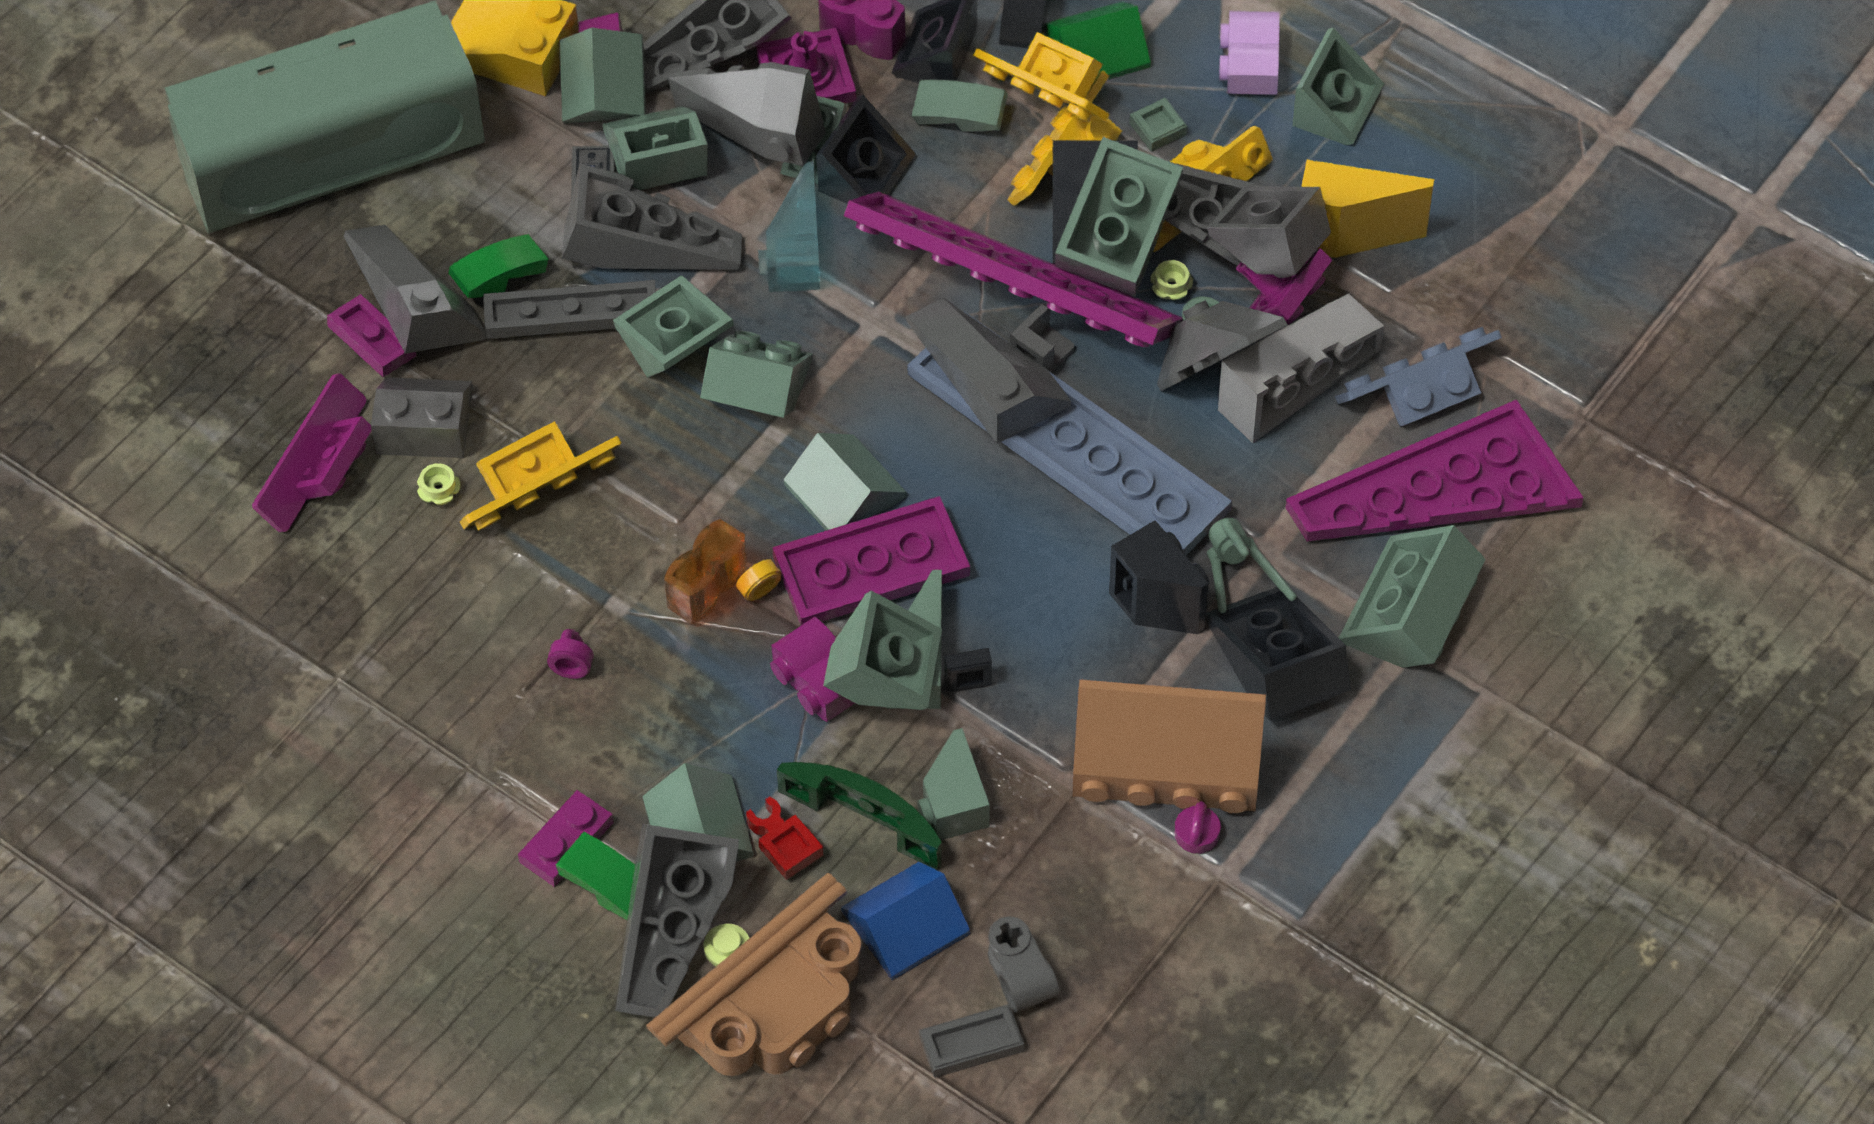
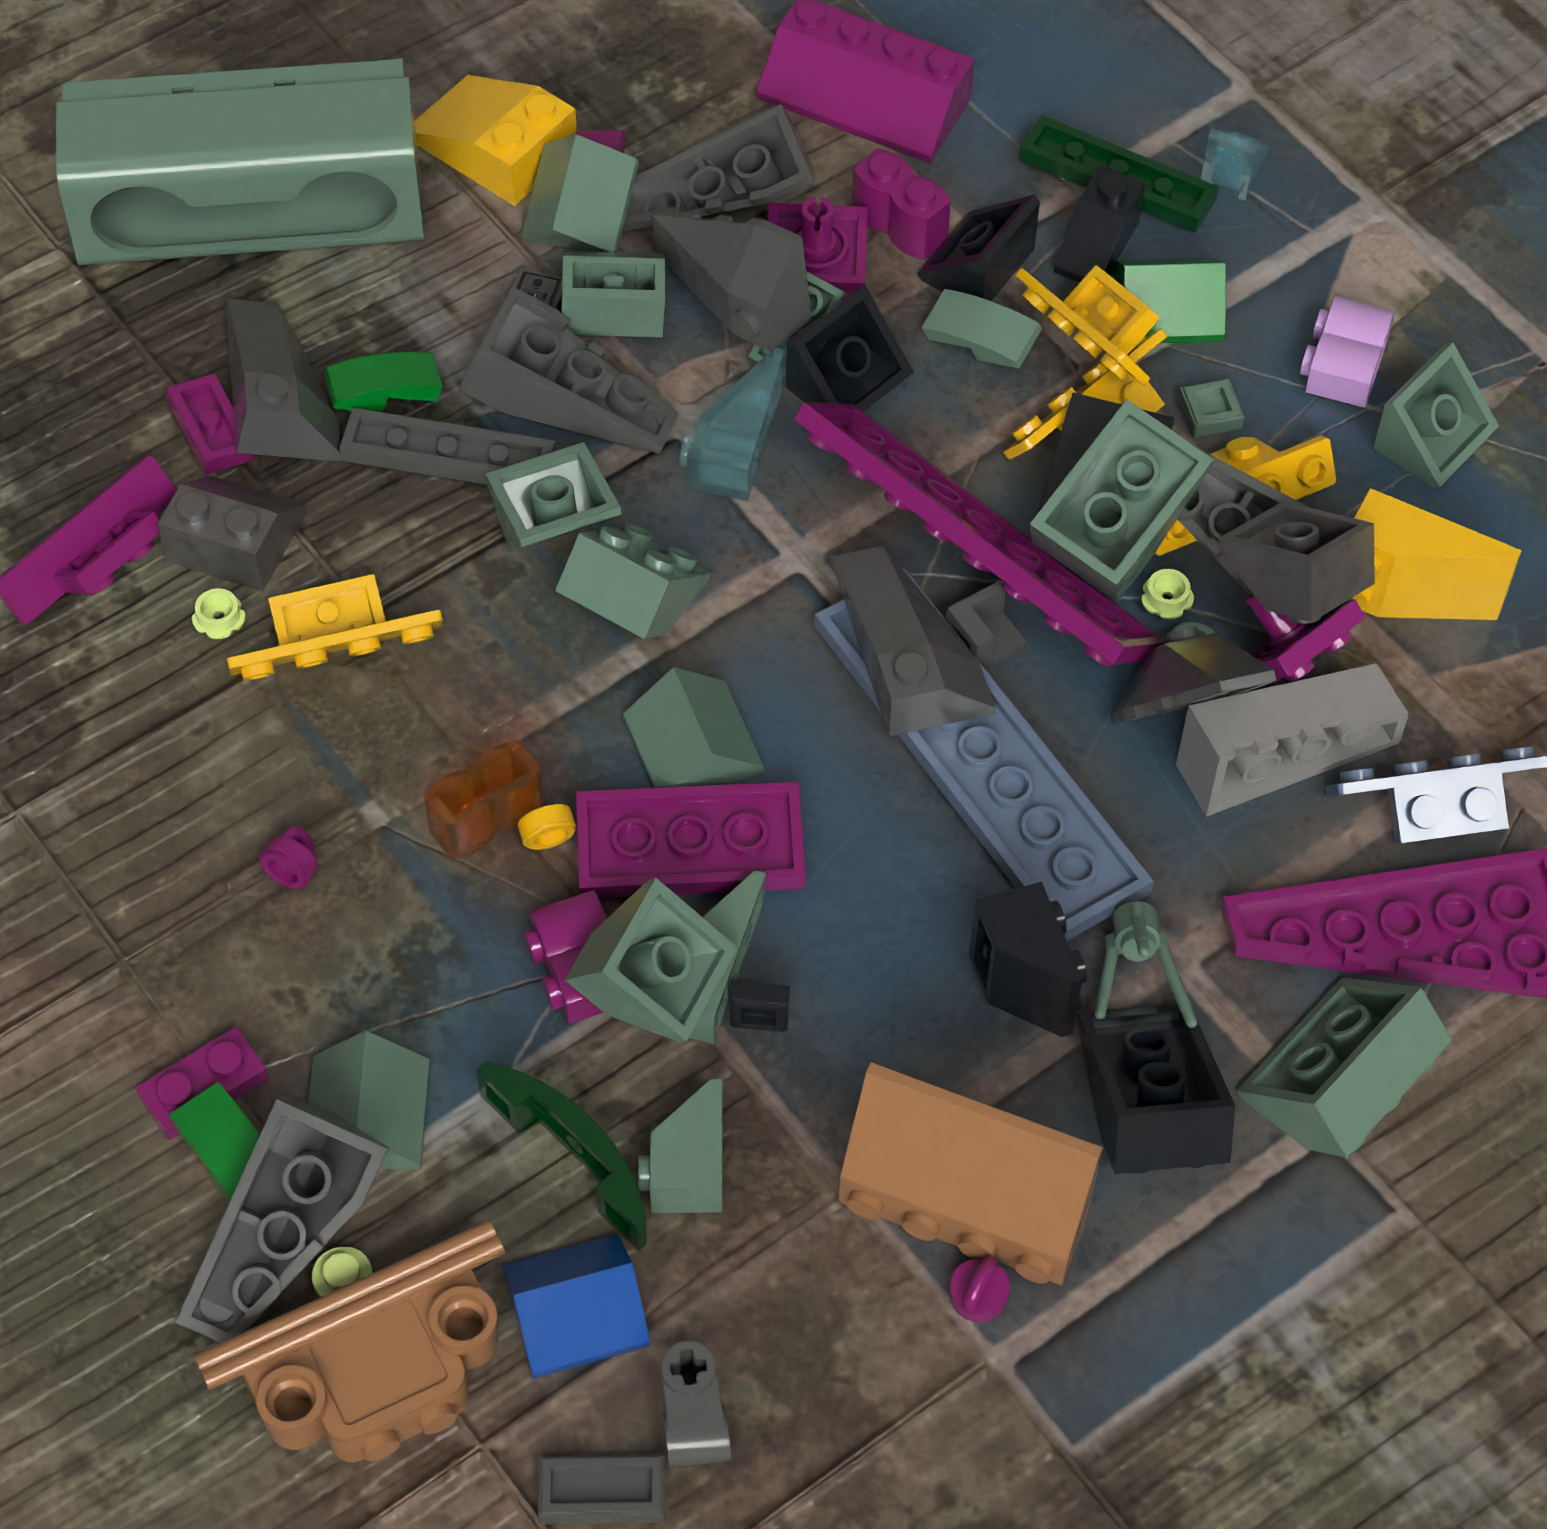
camera: 15 degrees right, 0 degrees up
red plate [746,796,824,880] -> none

